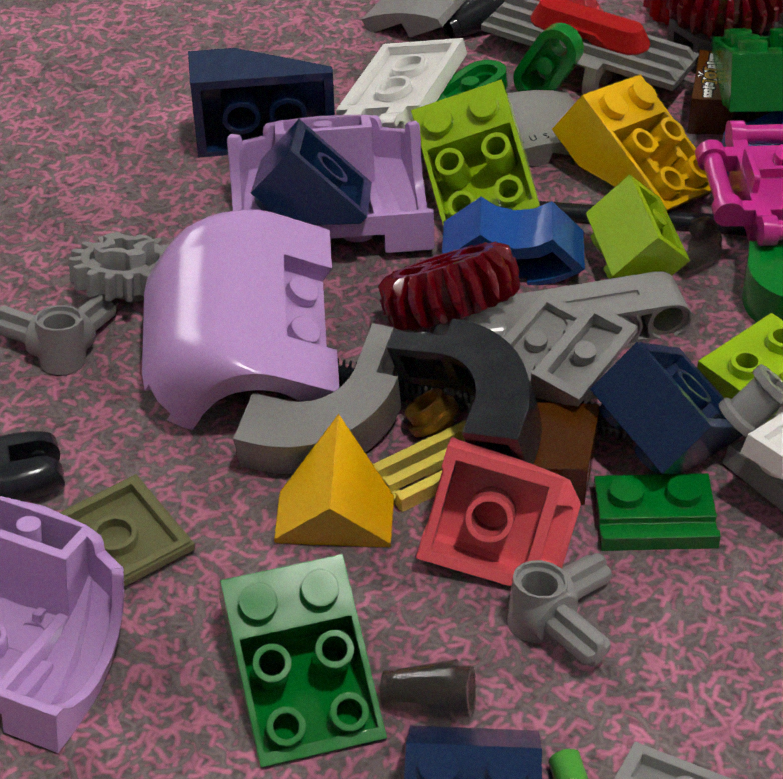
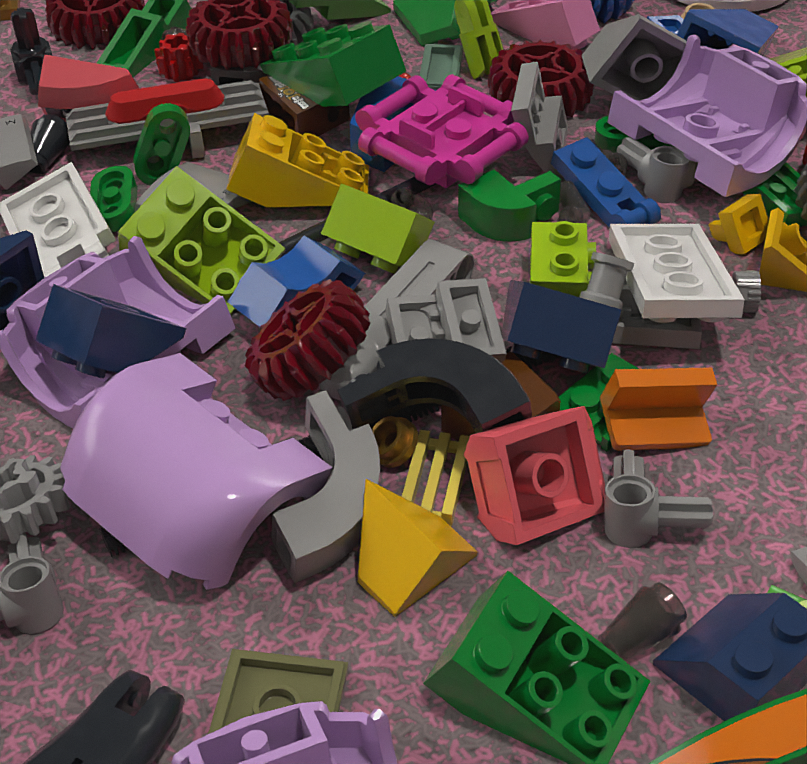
camera: 45 degrees left, 0 degrees up
none -> orange panel [599,367,718,451]

